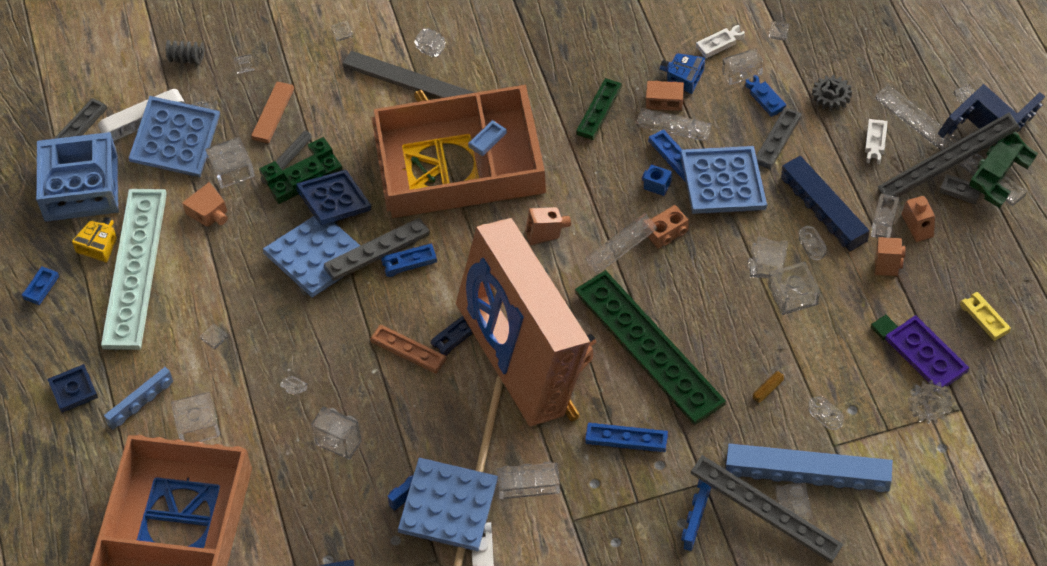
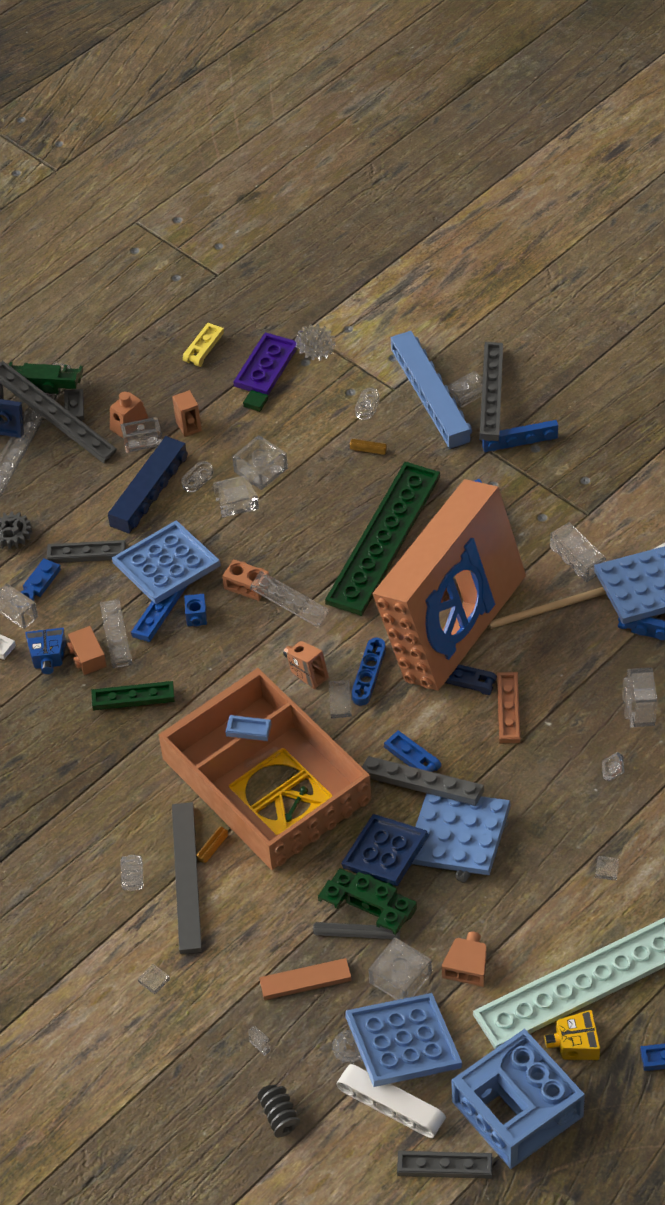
camera: 120 degrees left, 5 degrees down
white plate [865,119,888,164] -> none

